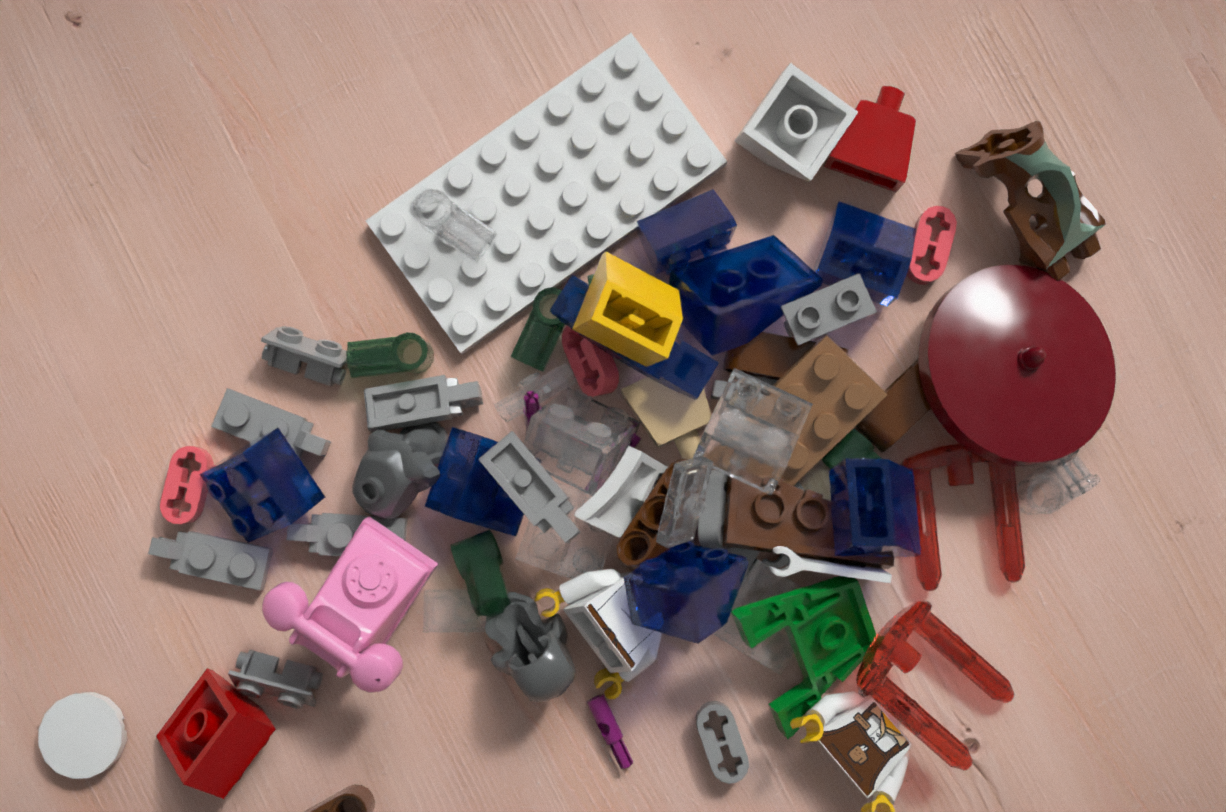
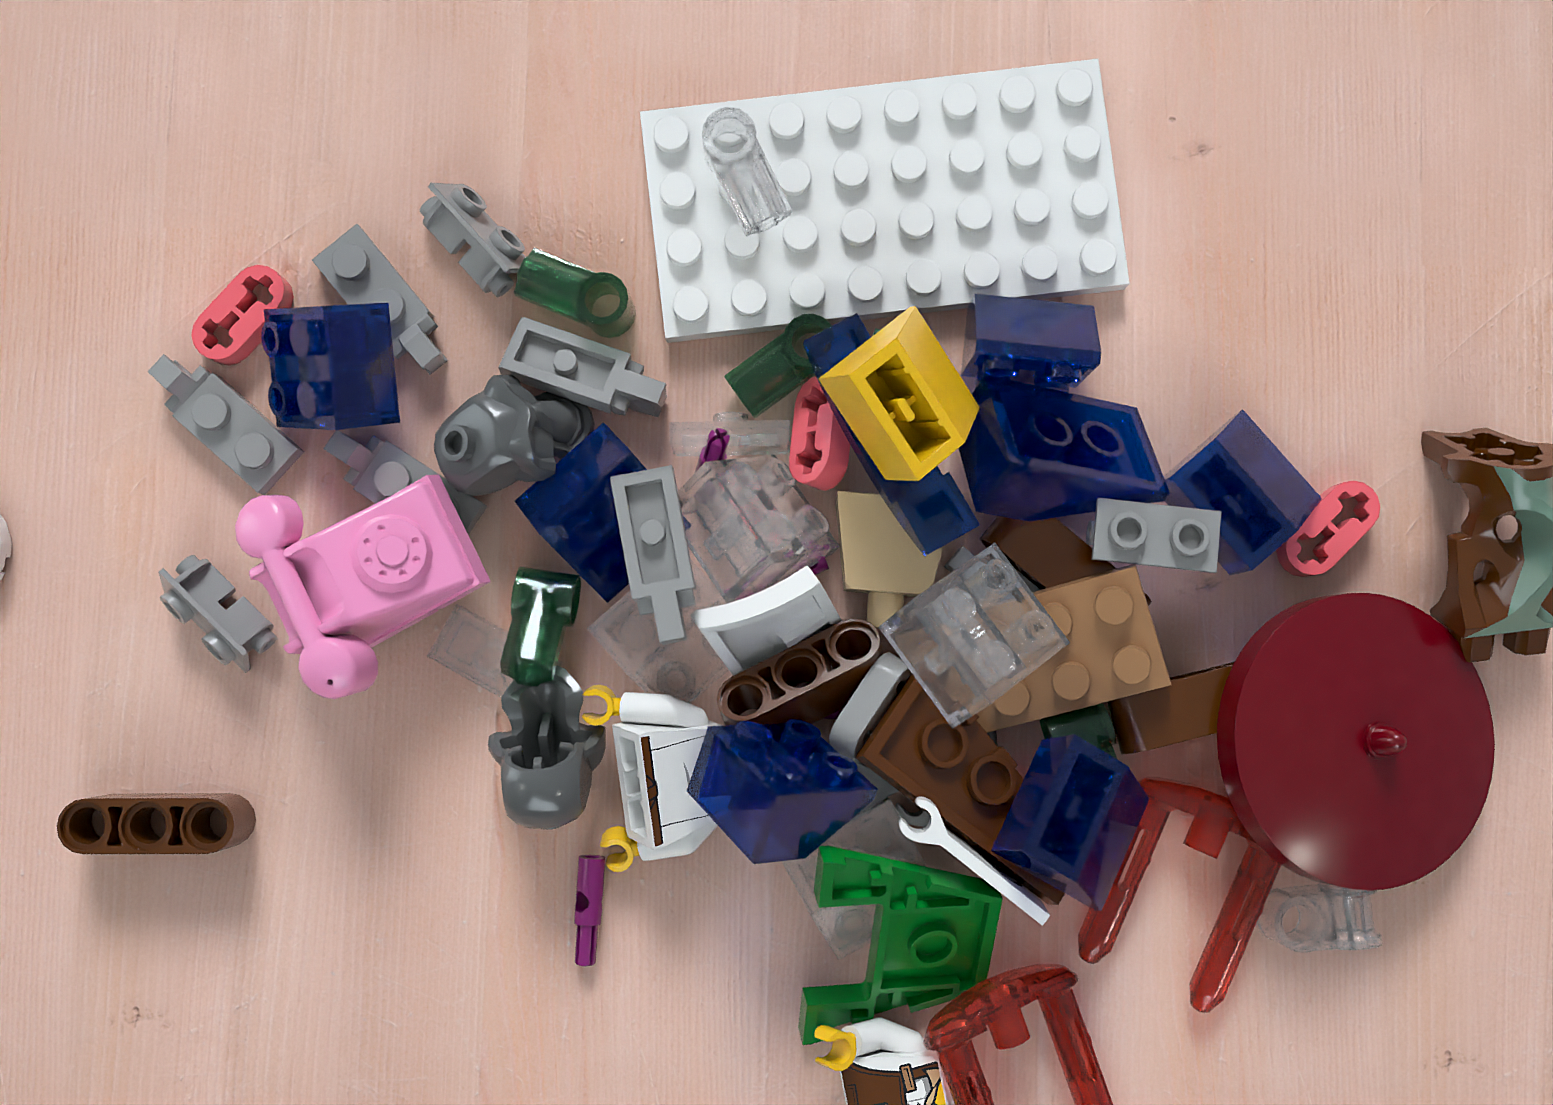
camera: 30 degrees right, 0 degrees up
red slope [156,668,276,799] -> none
clear plate [656,456,714,548] -> none
light grey beam [696,701,749,784] -> none
white slope [734,63,858,182] -> none
red torso [824,86,916,193] -> none

